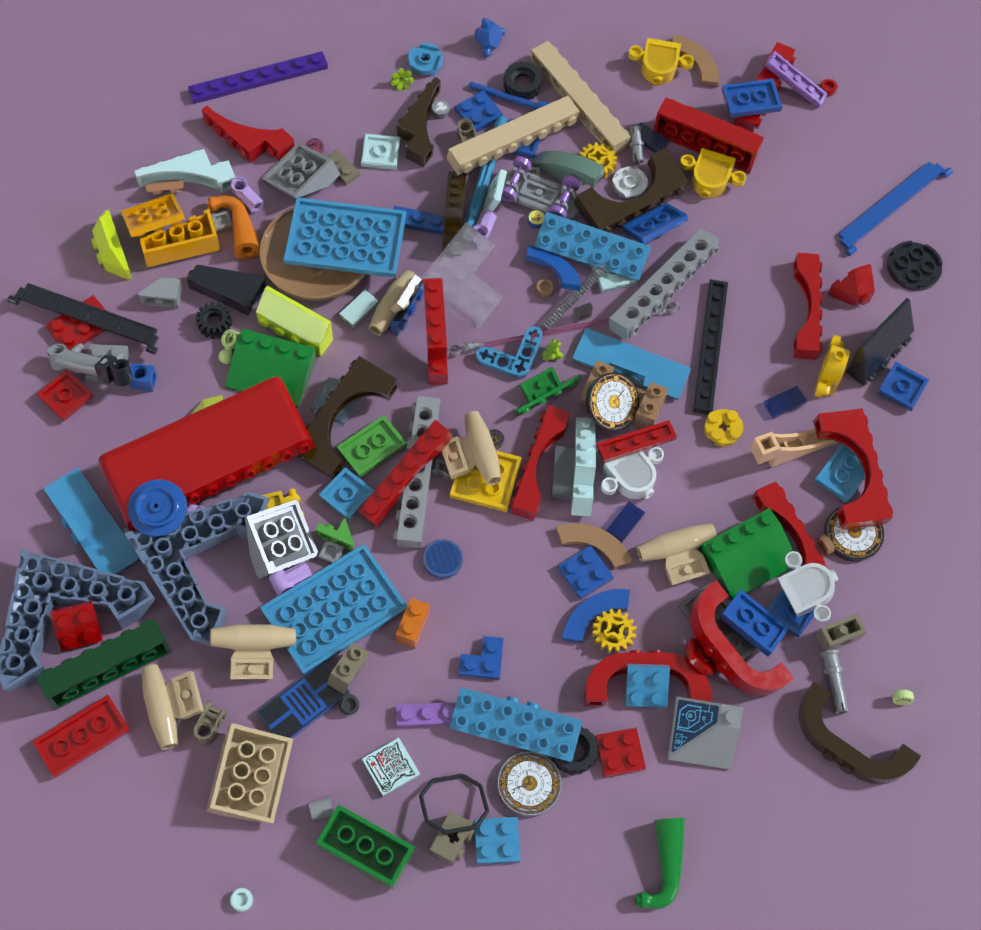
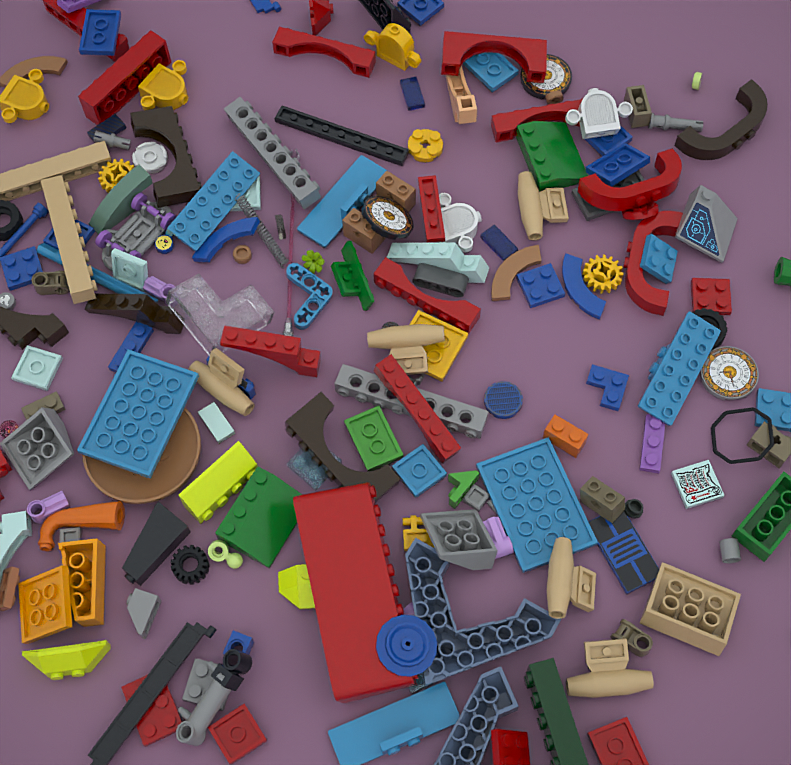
camera: 70 degrees left, 0 degrees up
blue plate [622,202,688,244] -> none

